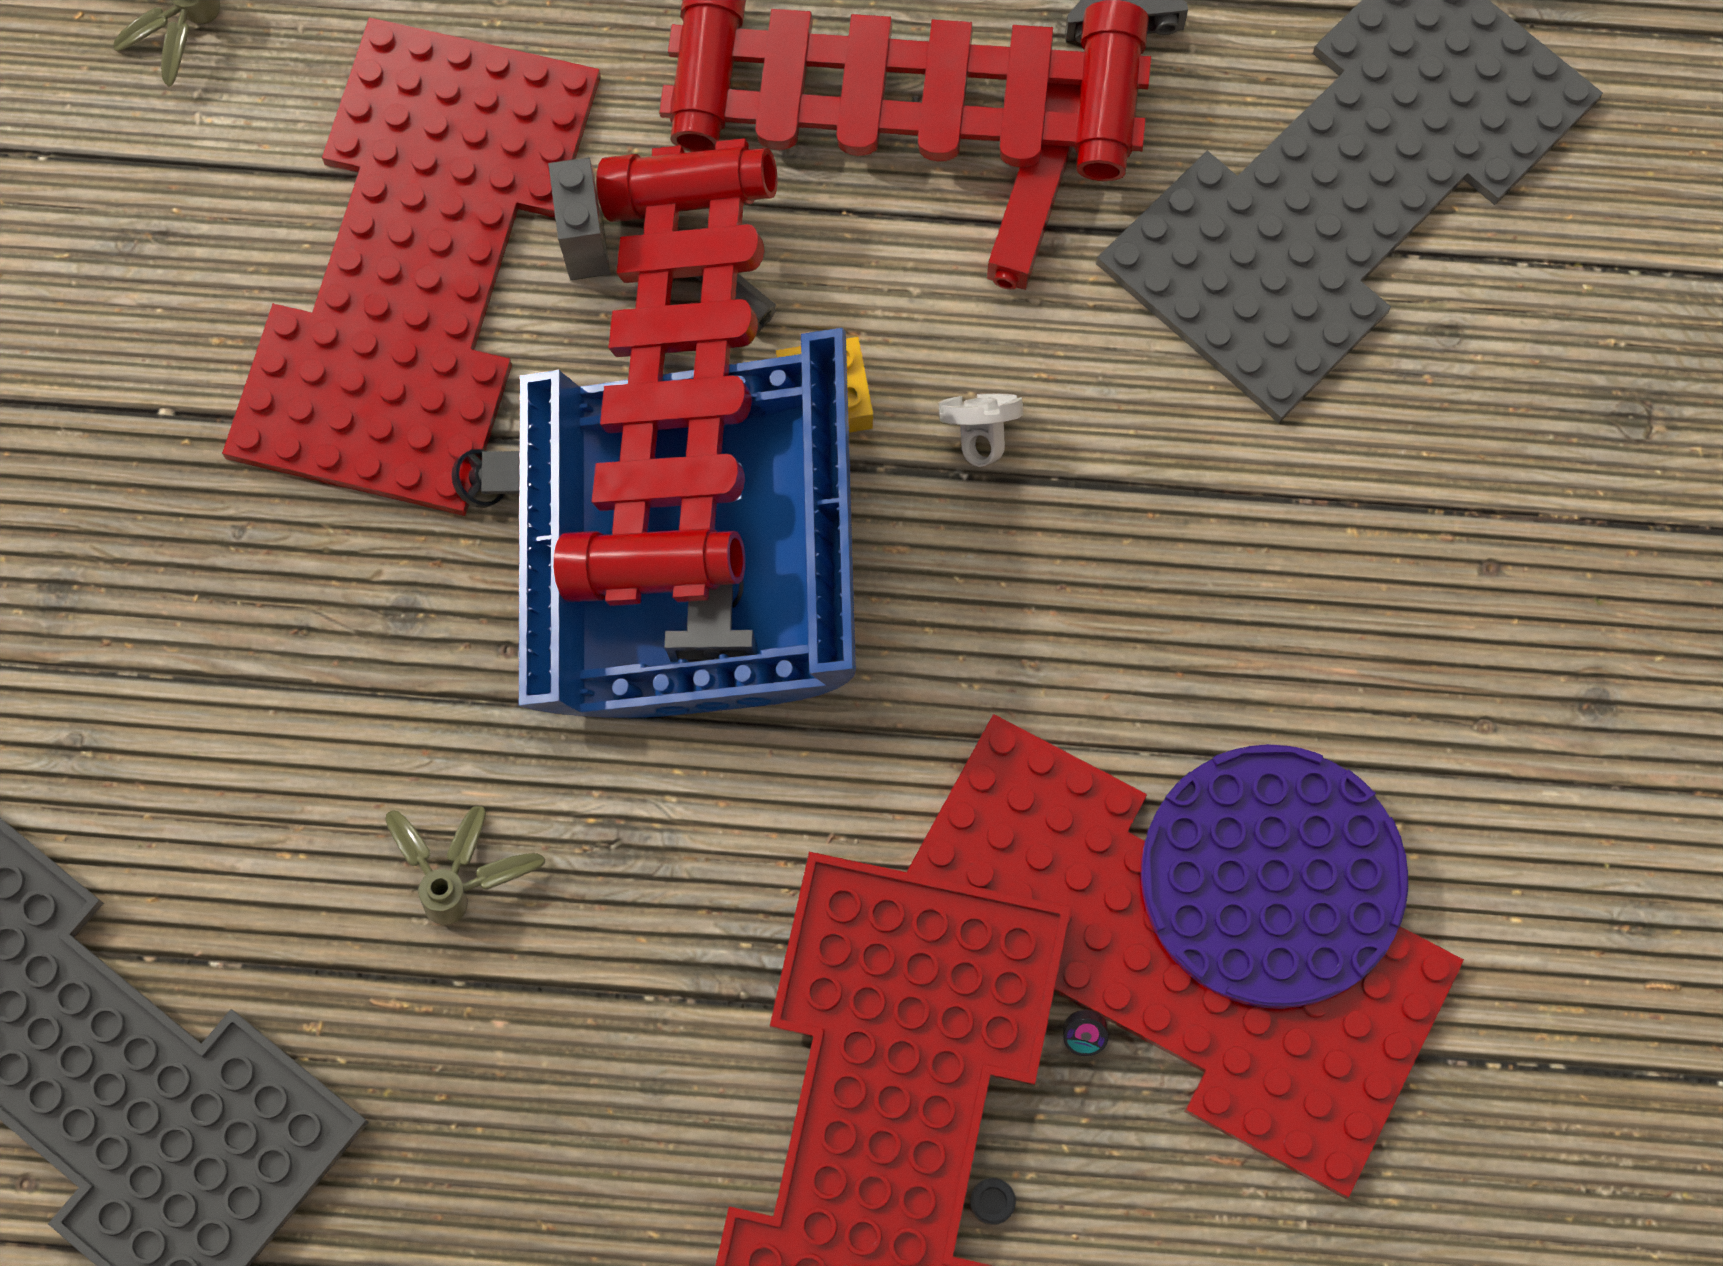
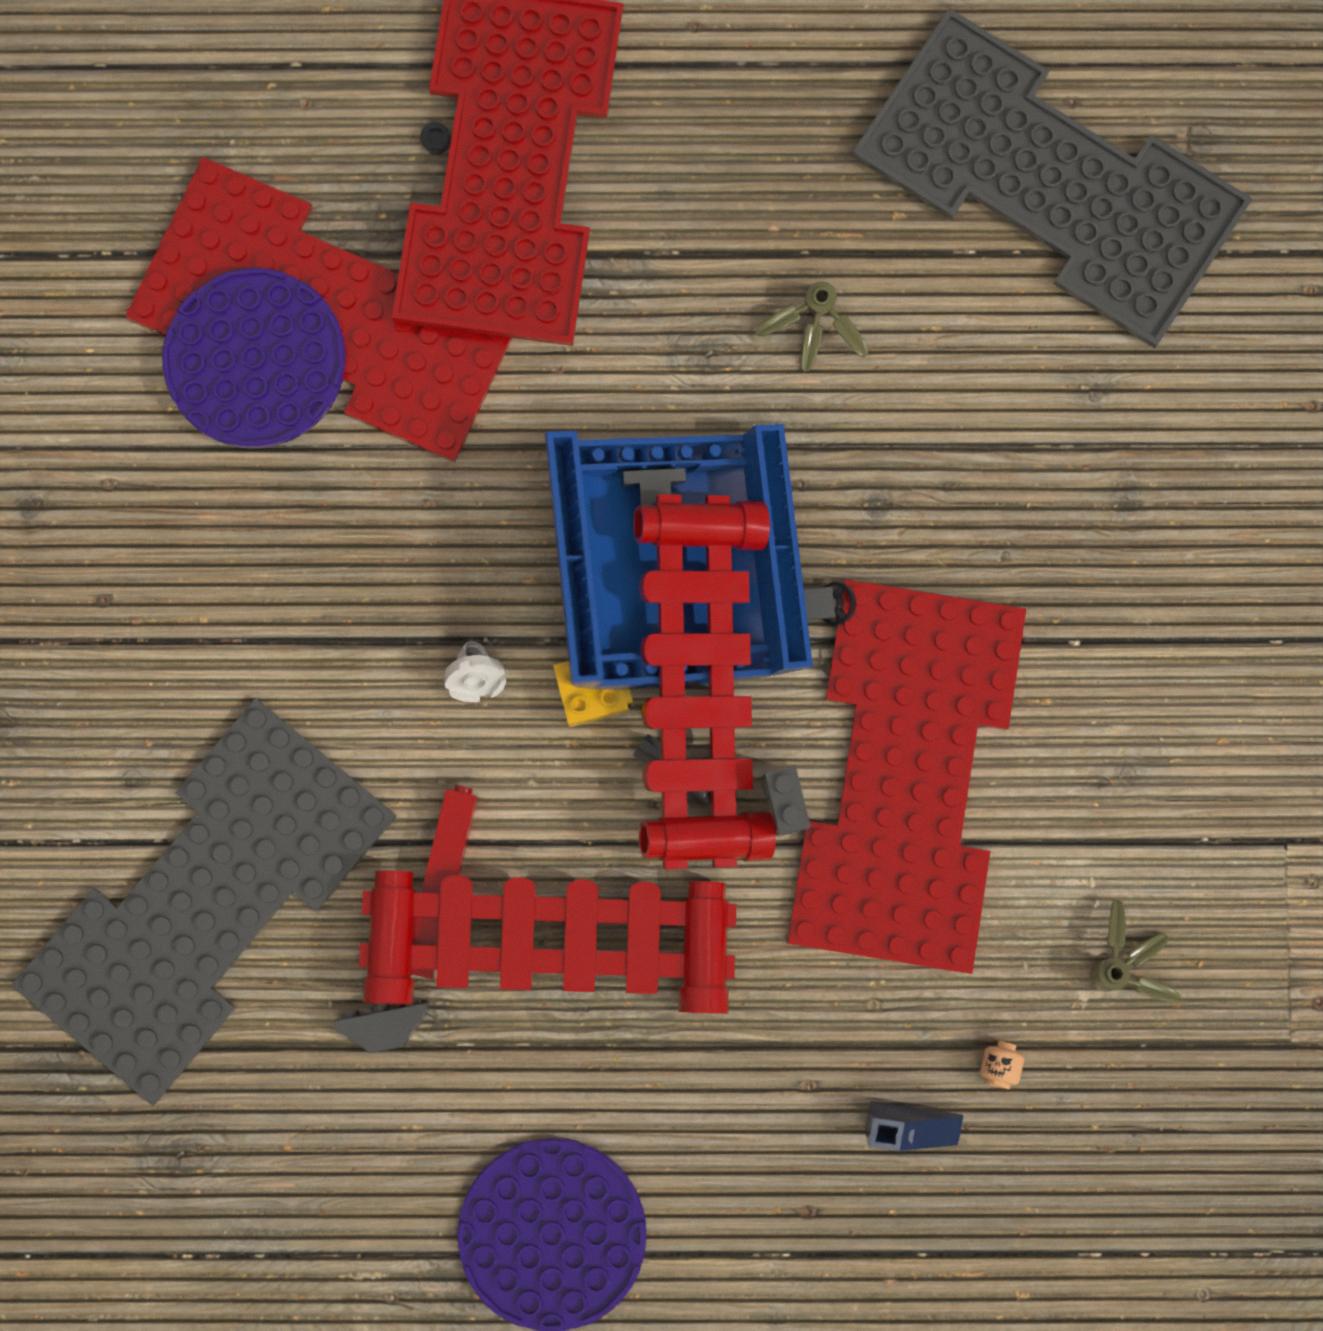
camera: 175 degrees right, 10 degrees up
tile [1063,1010,1108,1056] -> none

